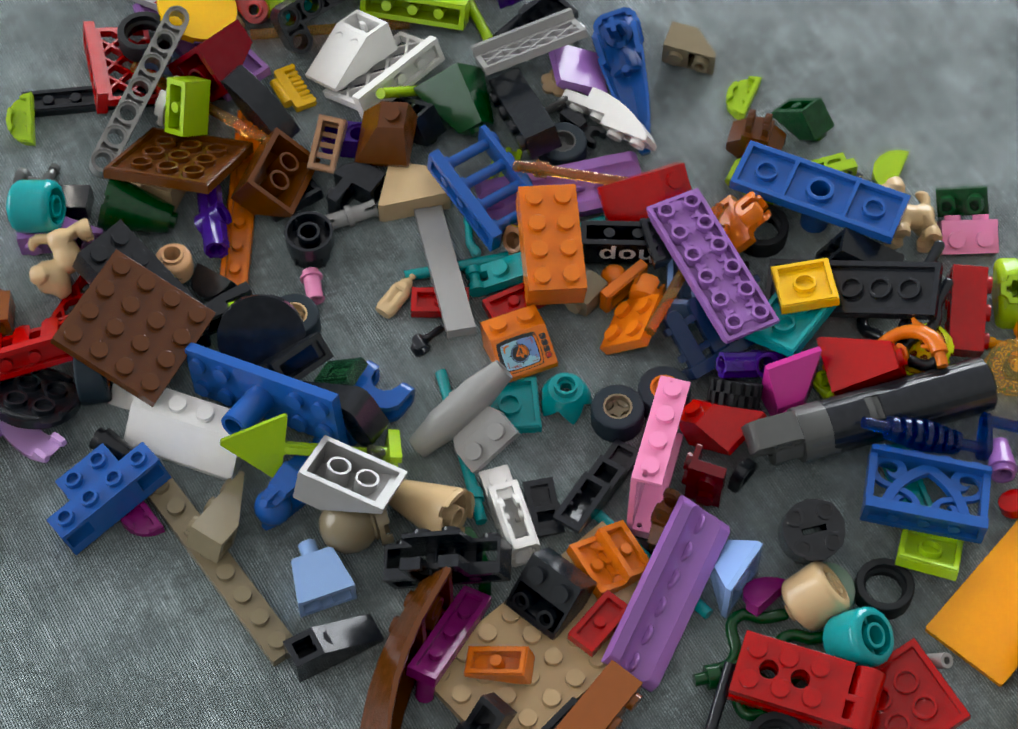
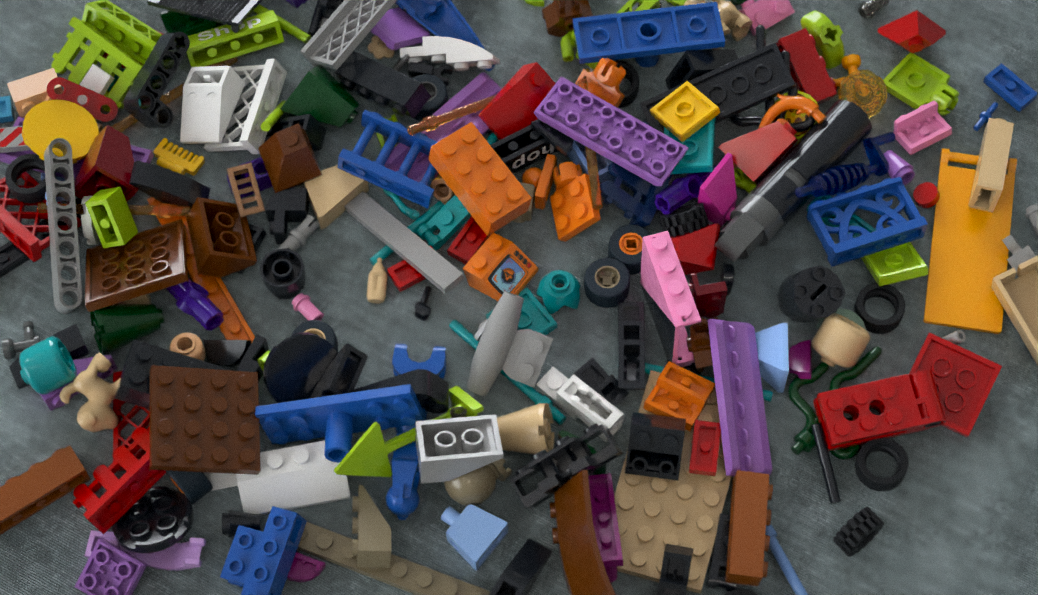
camera: 30 degrees left, 5 degrees up
clear green tile [314,357,368,386] -> none
orange slope [464,646,535,684] -> none
teal head [822,607,894,668] -> none

